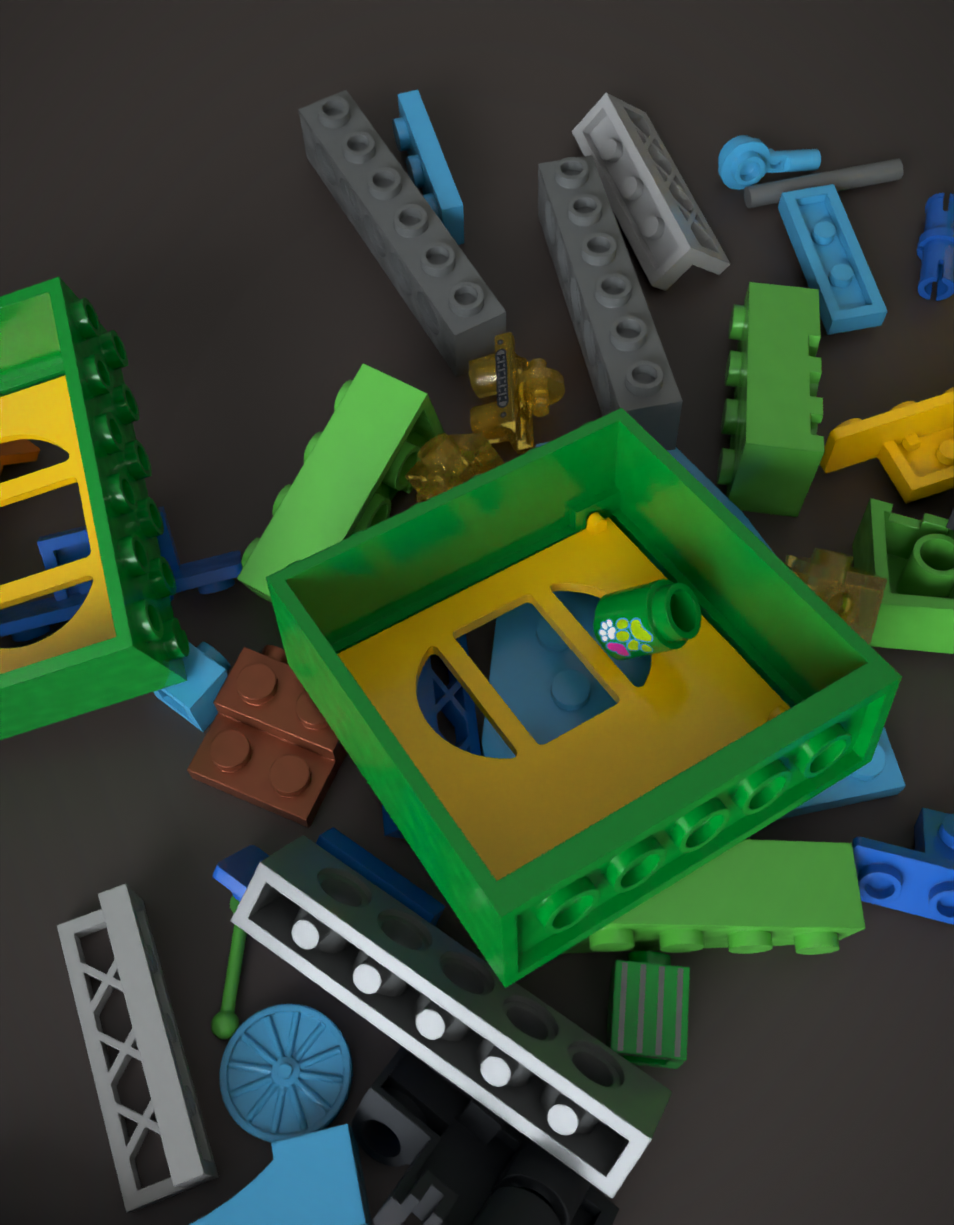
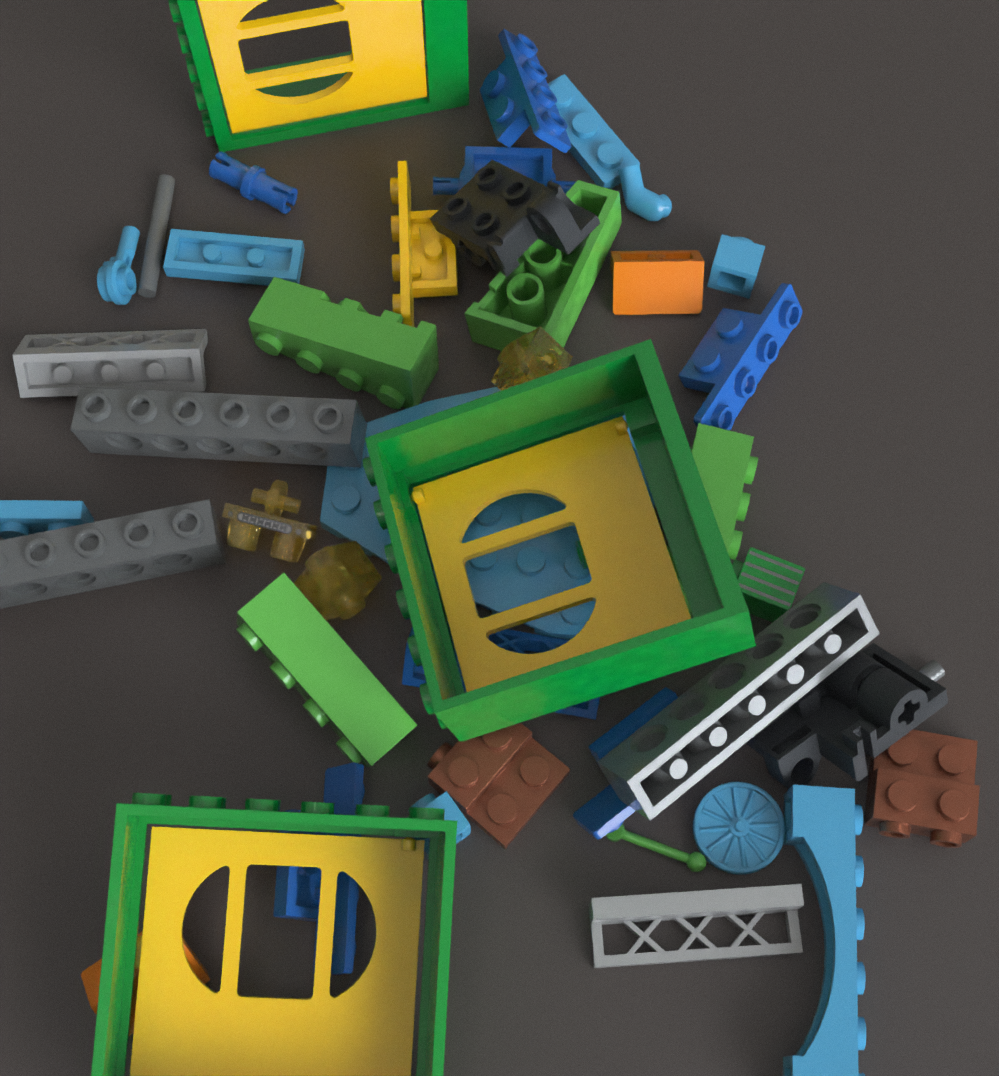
camera: 75 degrees left, 5 degrees up
green brick [593,579,701,661] -> none

